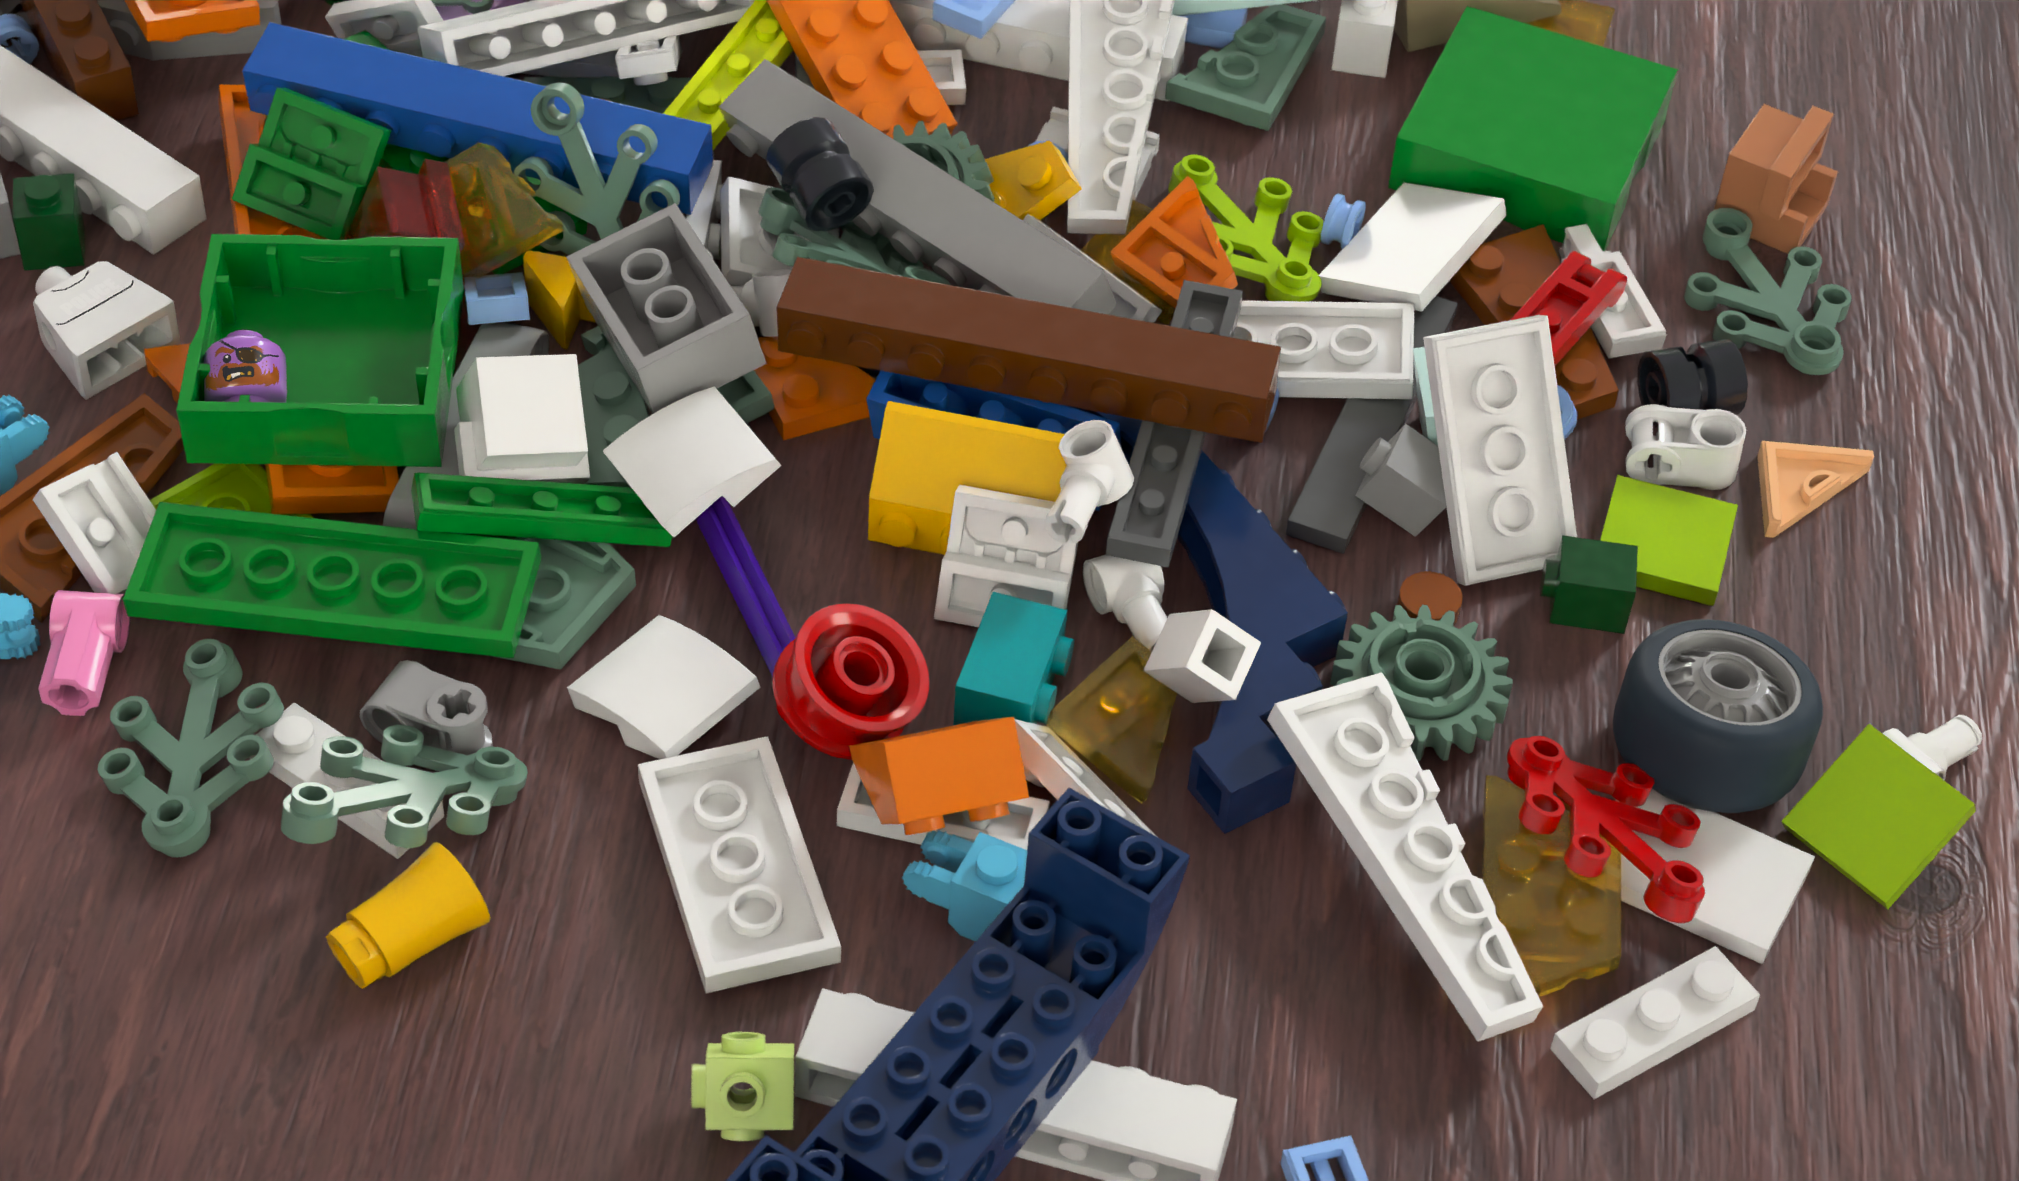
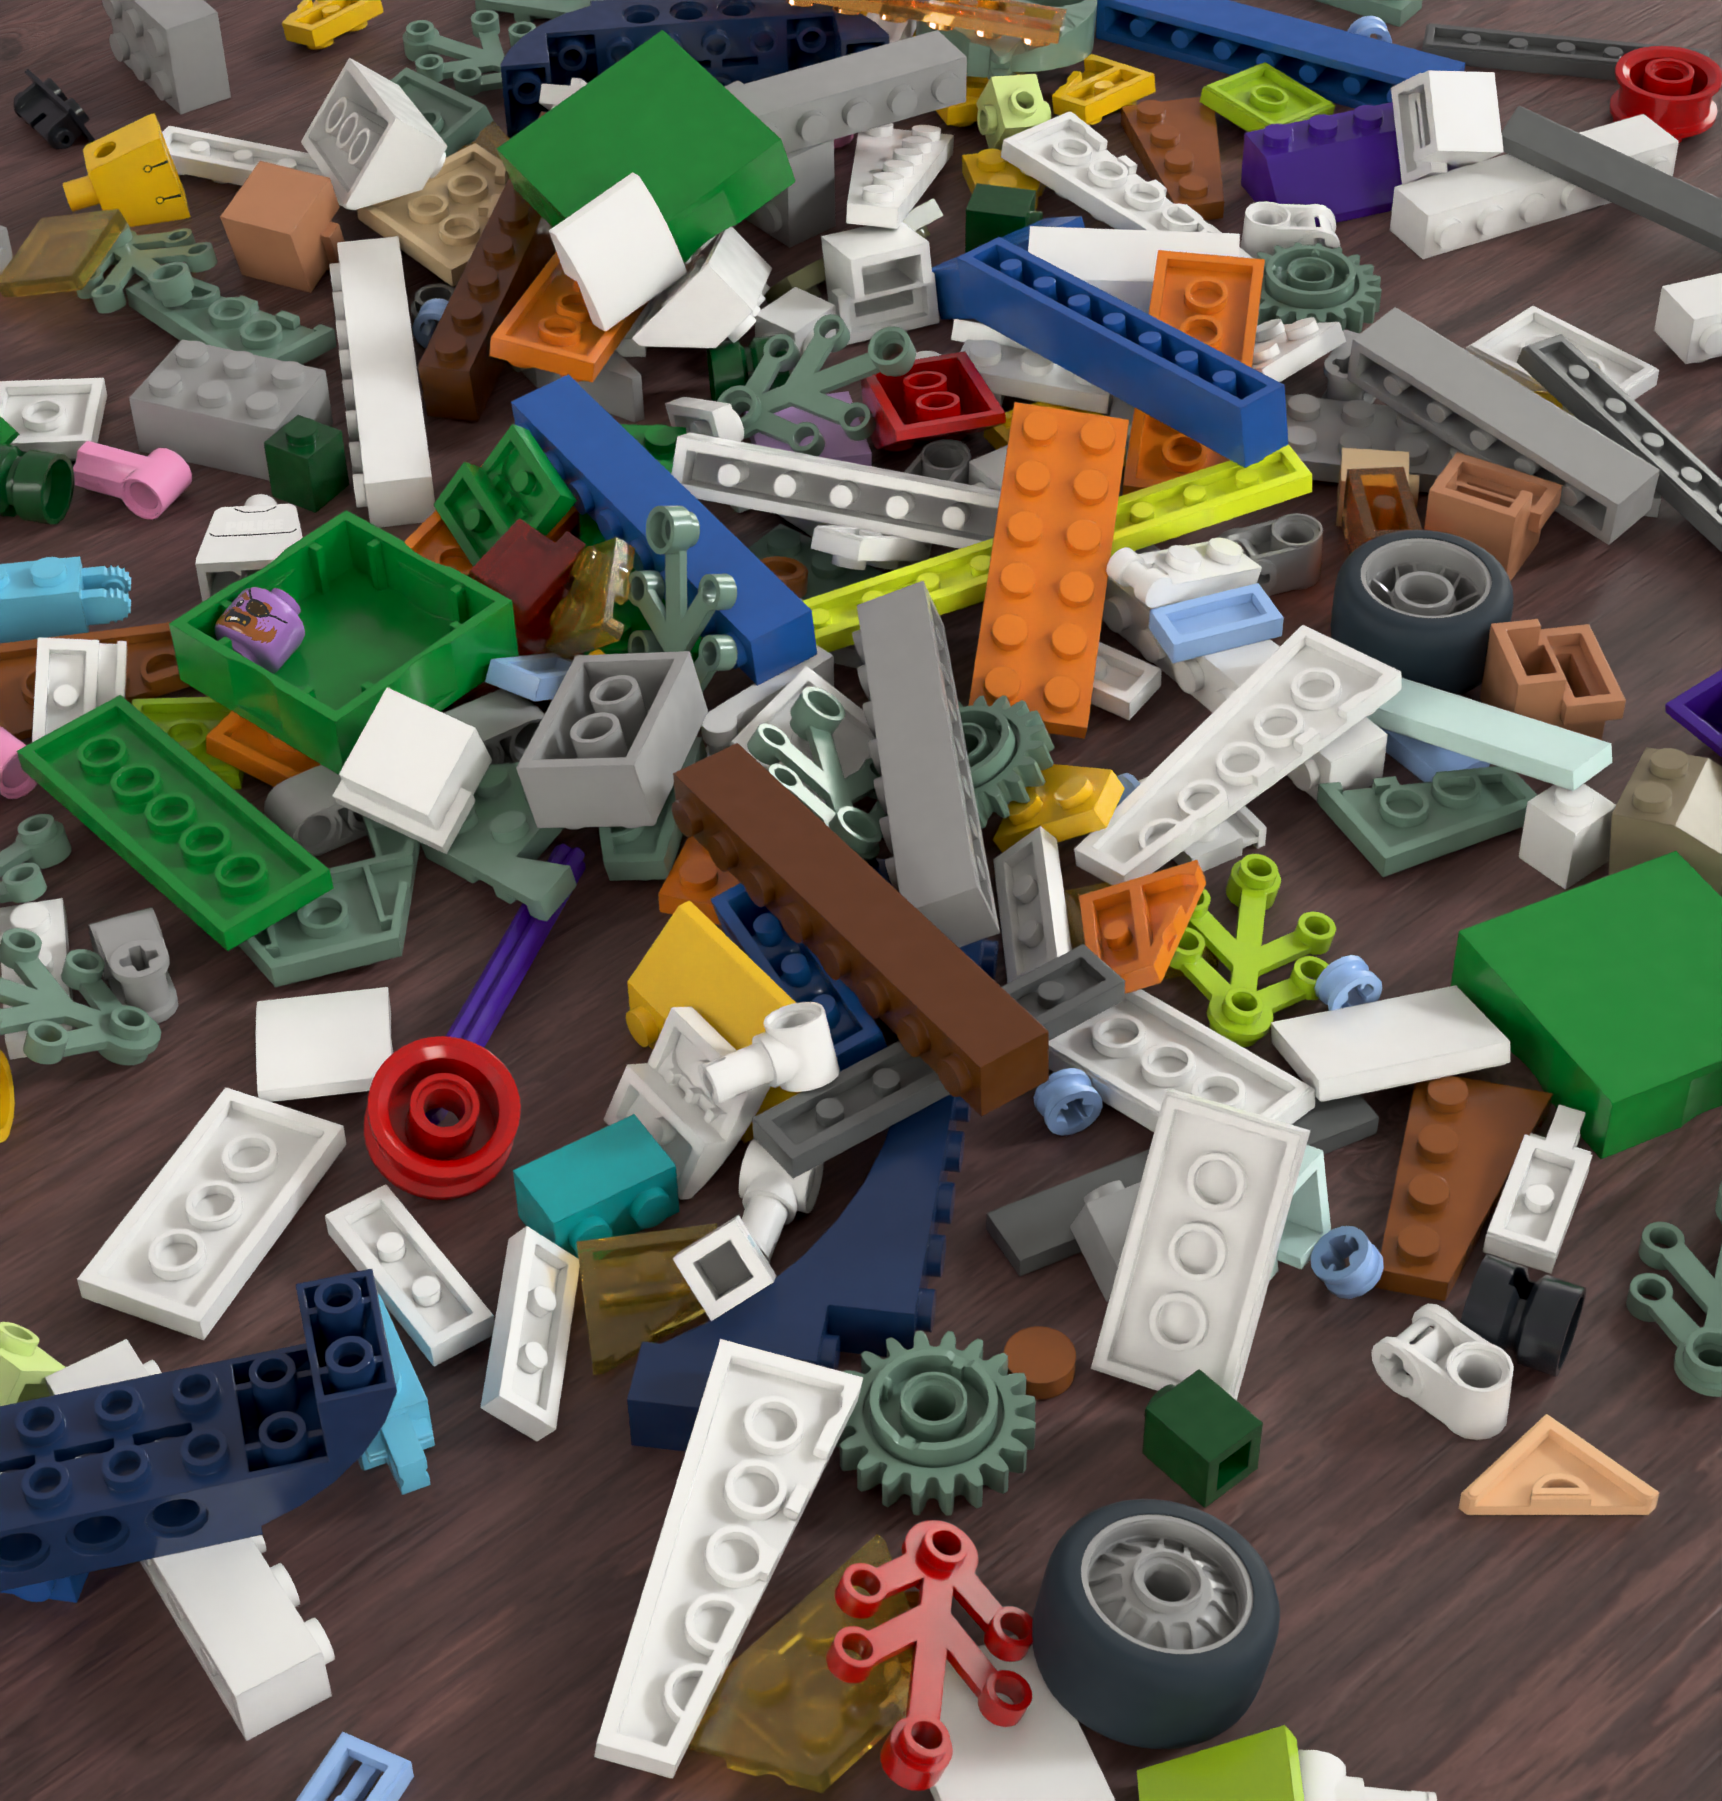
camera: 45 degrees right, 5 degrees down
green tile [411,472,673,547] -> none
white slope [603,386,781,537] -> none
black wheel [766,117,874,232] -> none
orange slope [849,717,1029,835] -> none
red plate [1510,251,1627,366] -> none
lime tile [1600,475,1738,606] -> none

